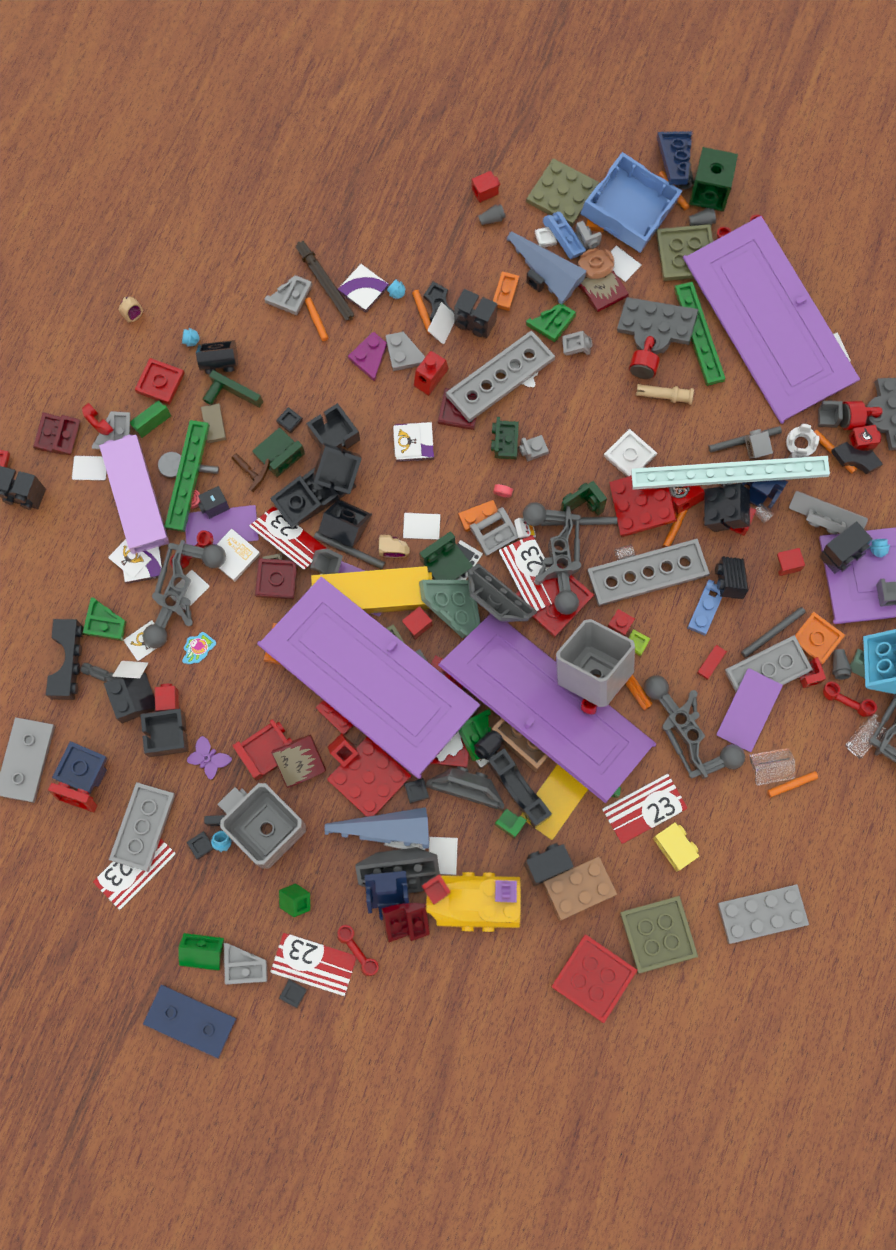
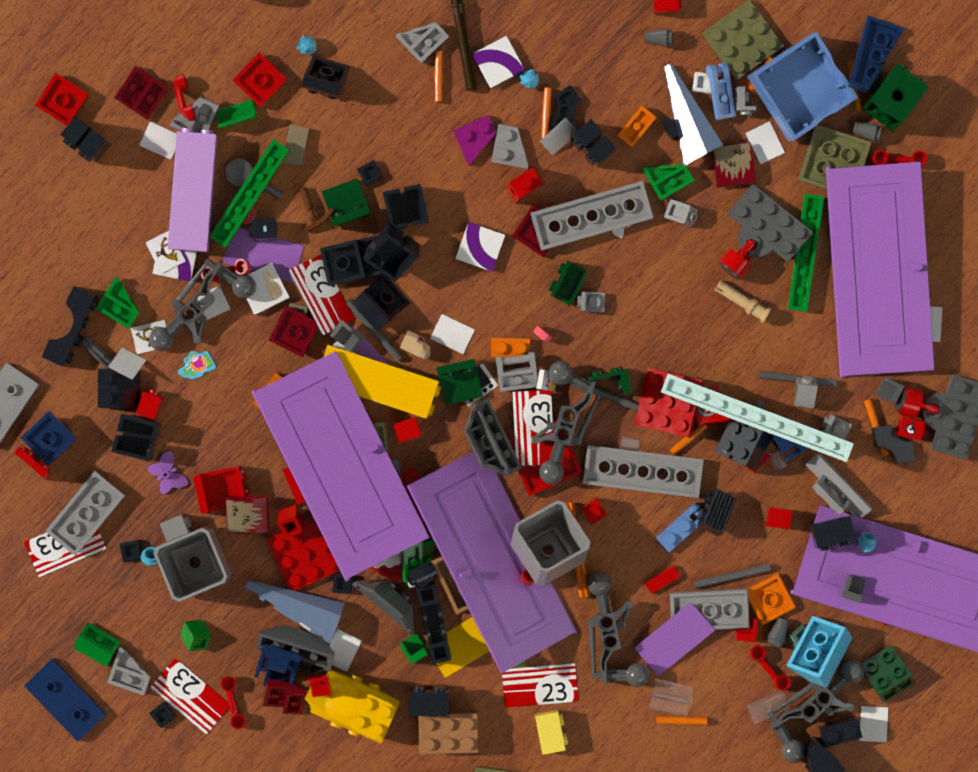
camera: 20 degrees right, 15 degrees up
dark green piece [202,370,263,408] -> none
black tile [204,815,225,826] -> none
white sticker [393,424,421,457] -> none
sand green plate [419,580,481,638] -> none
medium lavender tile [495,880,517,903] -> none
nougat tile [578,248,615,279] -> none
white tile [604,429,657,477] -> none
lime tile [629,629,651,657] -> none
white piece [786,424,819,456] -> none

